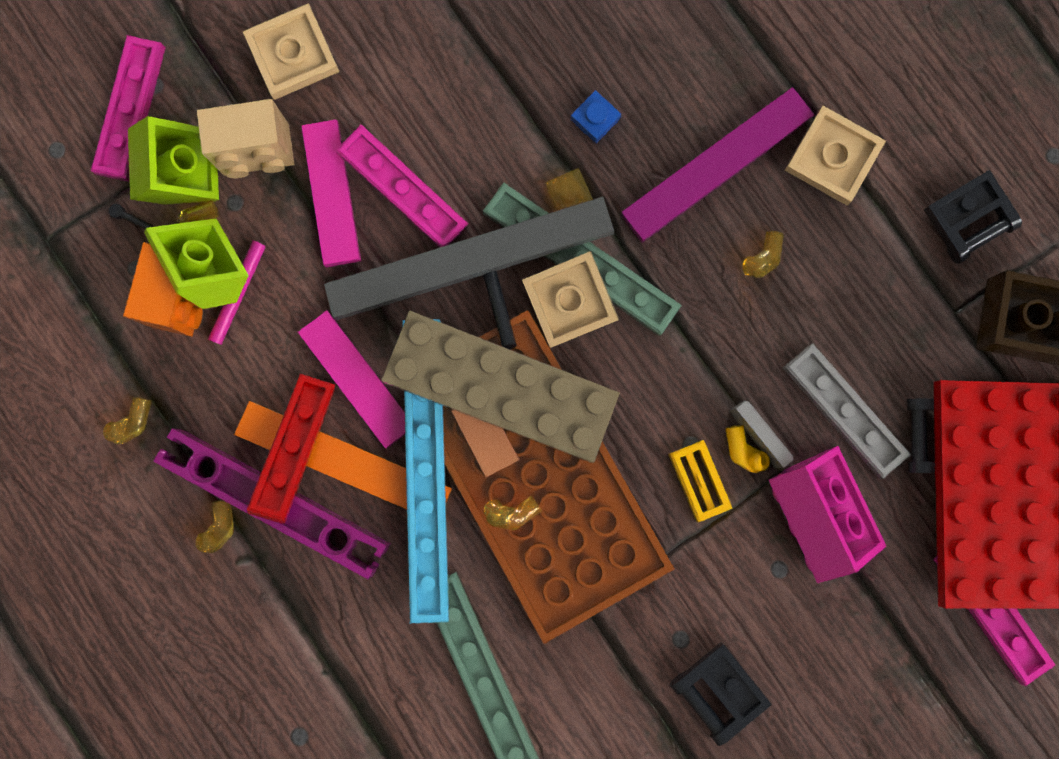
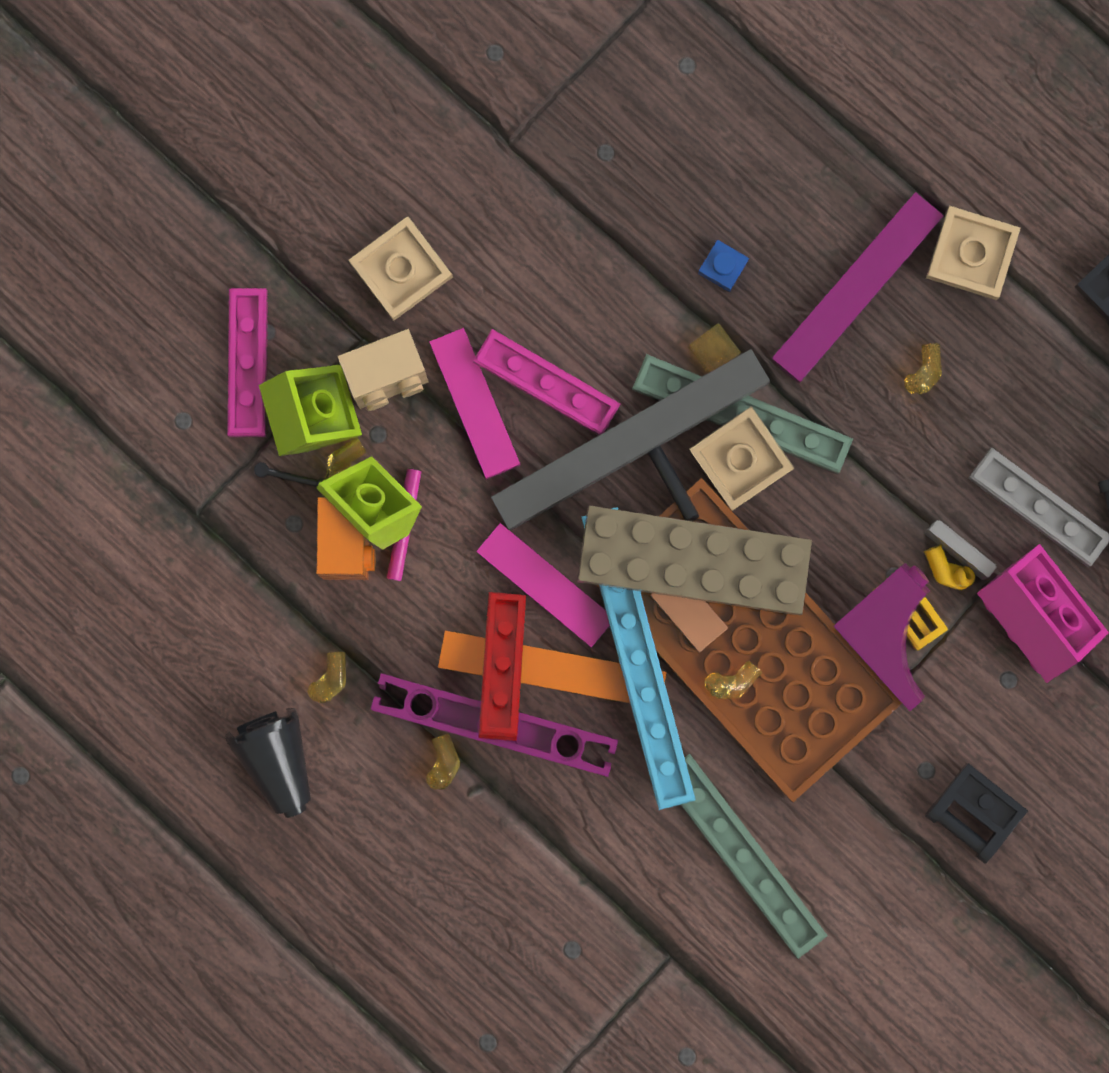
camera: 10 degrees left, 0 degrees up
none -> black cone [225,708,311,818]
none -> magenta arch [834,563,930,711]

